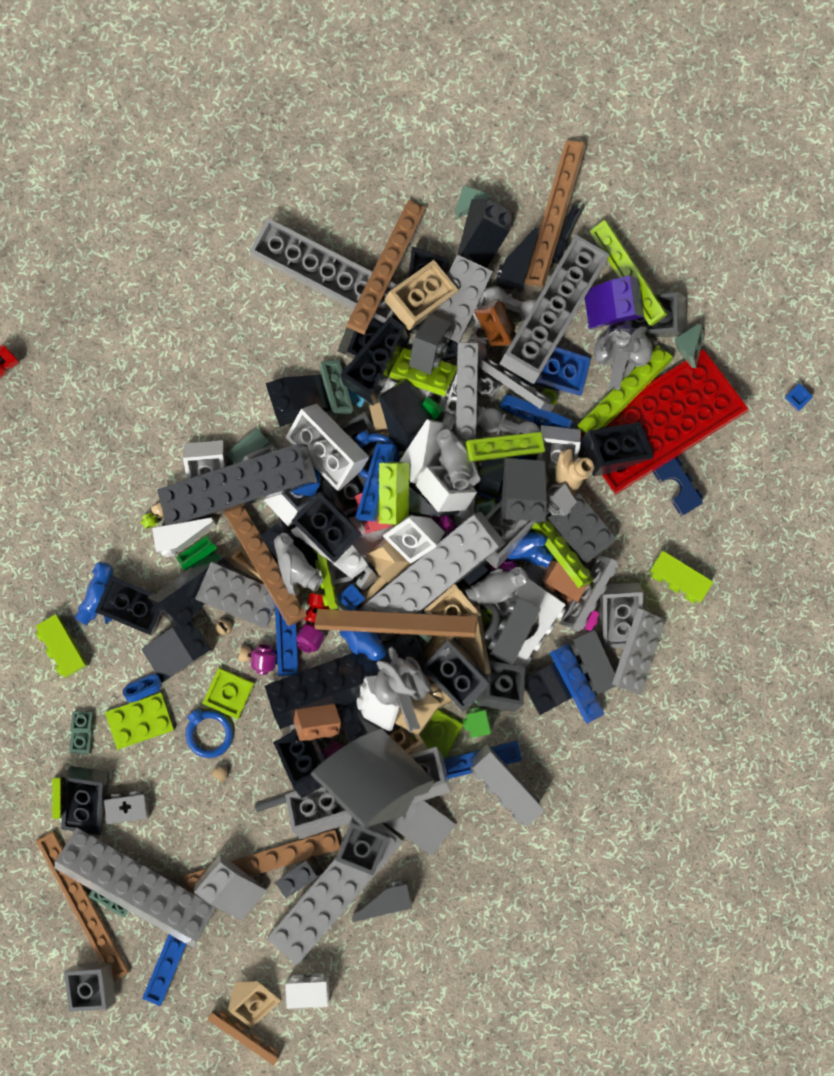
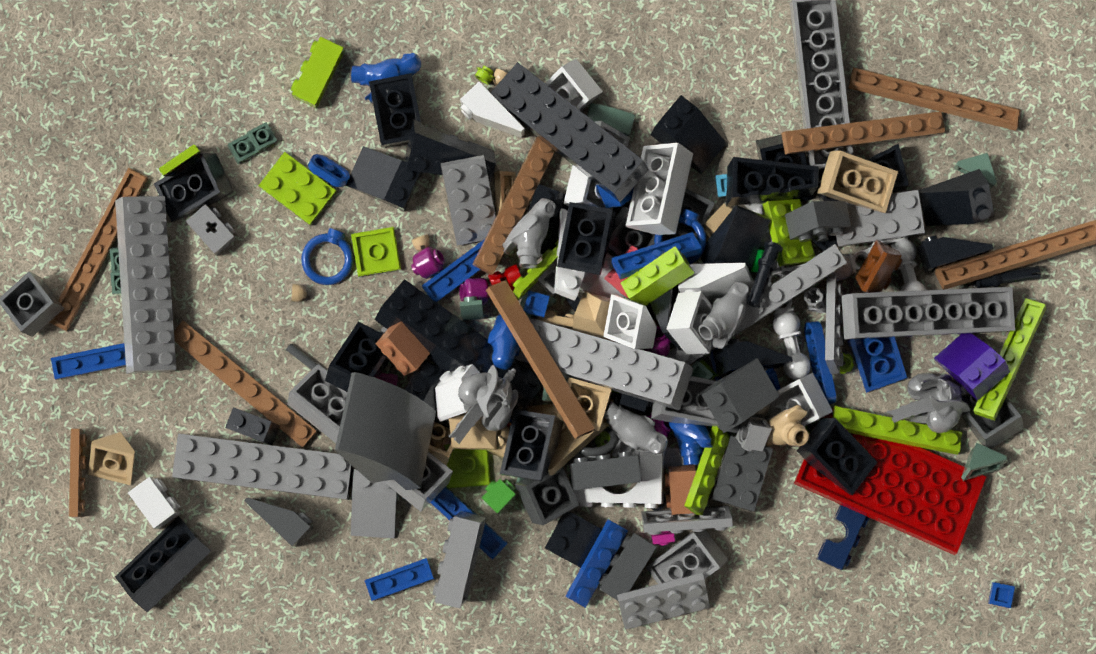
camera: 50 degrees right, 0 degrees up
green tile [176,535,217,571] -> none
light grey slope [194,854,267,920] -> none
tan hinge [216,619,232,635] -> none
sand green plate [319,360,353,415] -> none
dark grey brick [335,819,389,876] -> none
light grey tile [356,567,378,591] -> none
lime plate [466,432,545,462] -> none
lime brick [648,551,713,604] -> none
none -> black slope [115,516,211,612]
none -> blue plate [364,558,434,601]
none -> sand green slope [460,296,484,321]
none -> black pin [747,241,783,308]
none -> medium nougat tile [848,67,1021,131]

